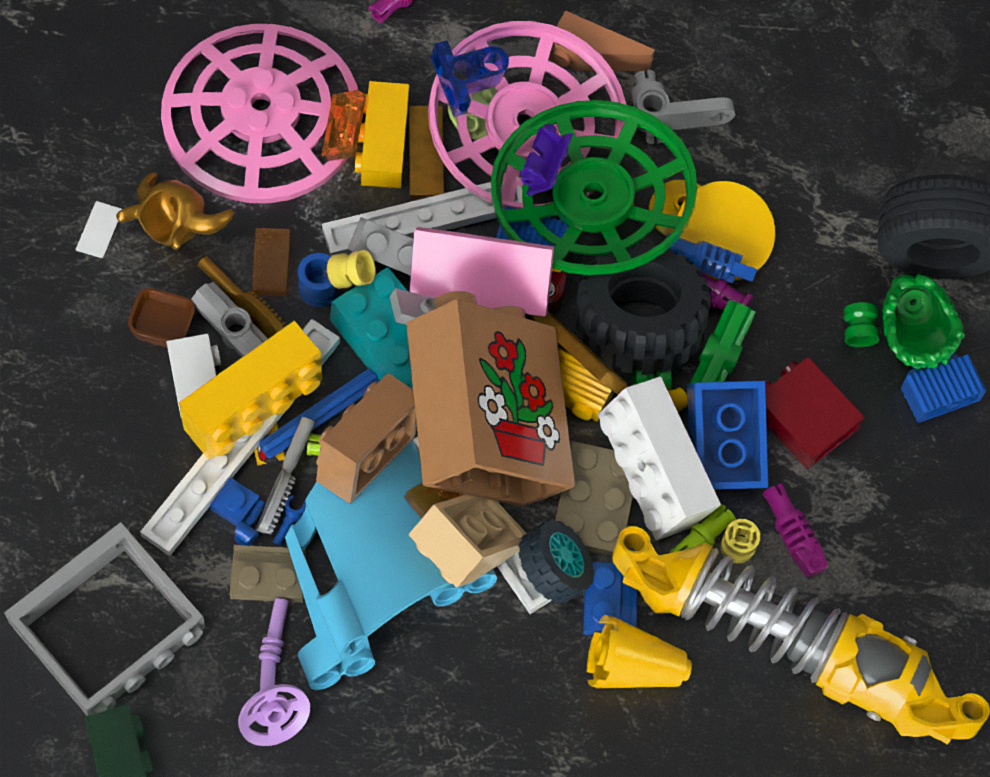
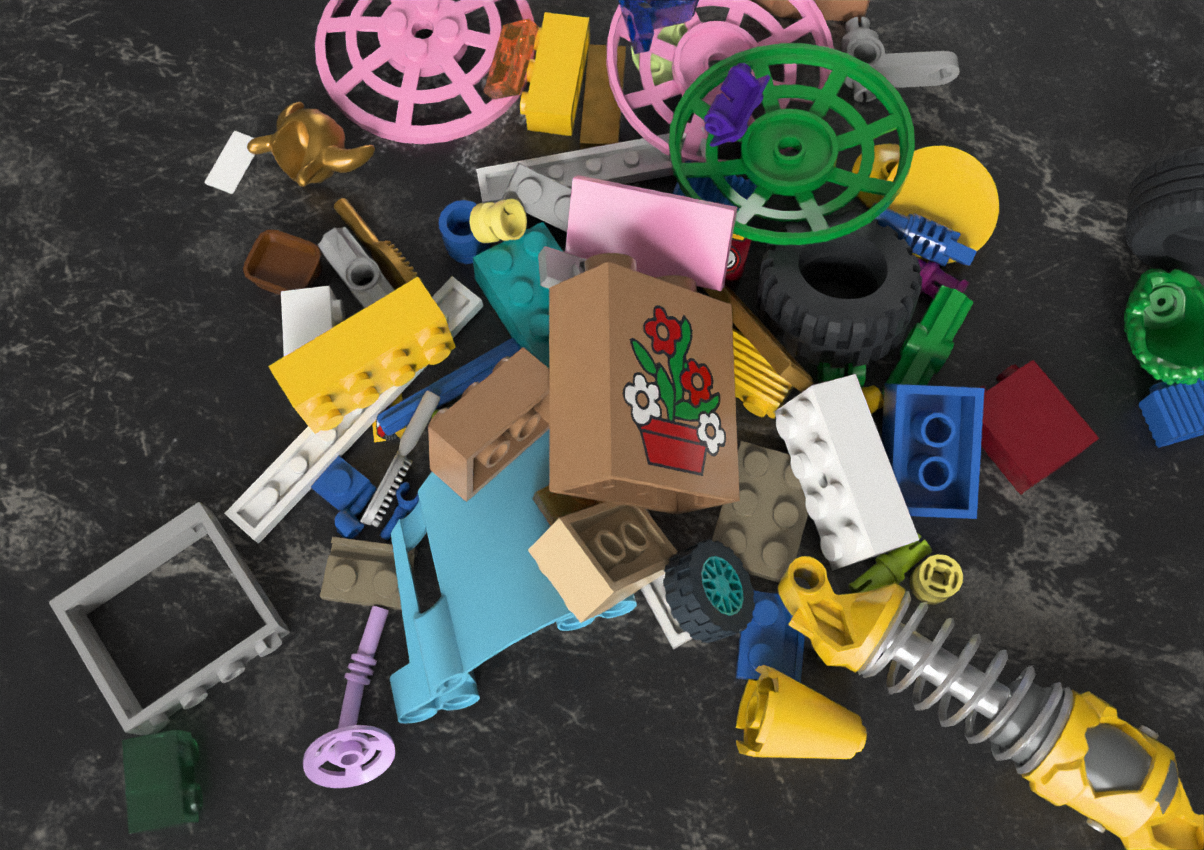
camera: 15 degrees right, 5 degrees up
clear orange tile [252,228,290,296] -> none
magenta hinge [763,484,828,578] -> none
green wheel [843,302,879,347] -> none

